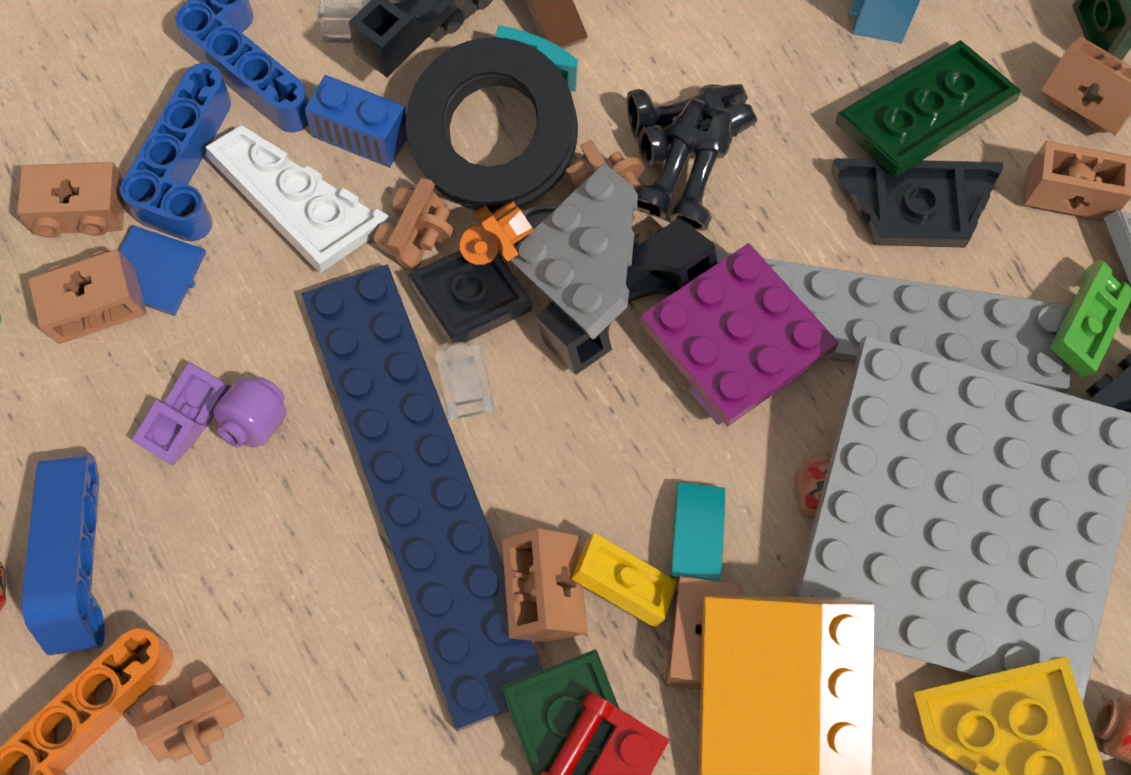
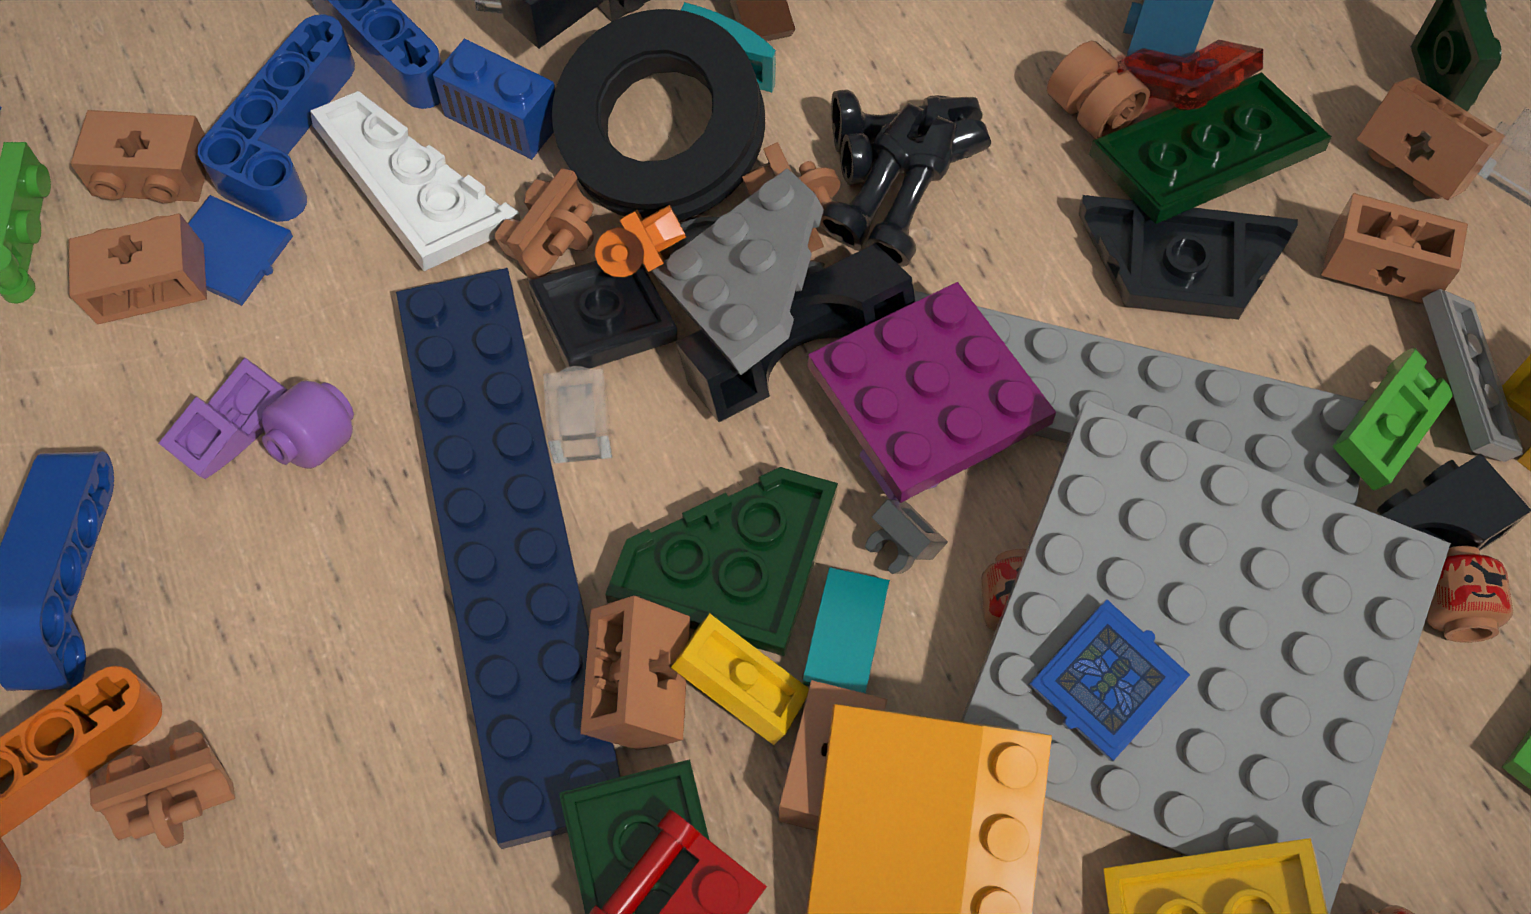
camera: 10 degrees right, 5 degrees down
none -> dark green plate [605,467,838,656]
none -> dark grey tile [865,499,948,574]
none -> piece [1028,599,1190,761]
none -> nougat wheel [1046,40,1150,139]
none -> clear red plate [1117,39,1263,110]

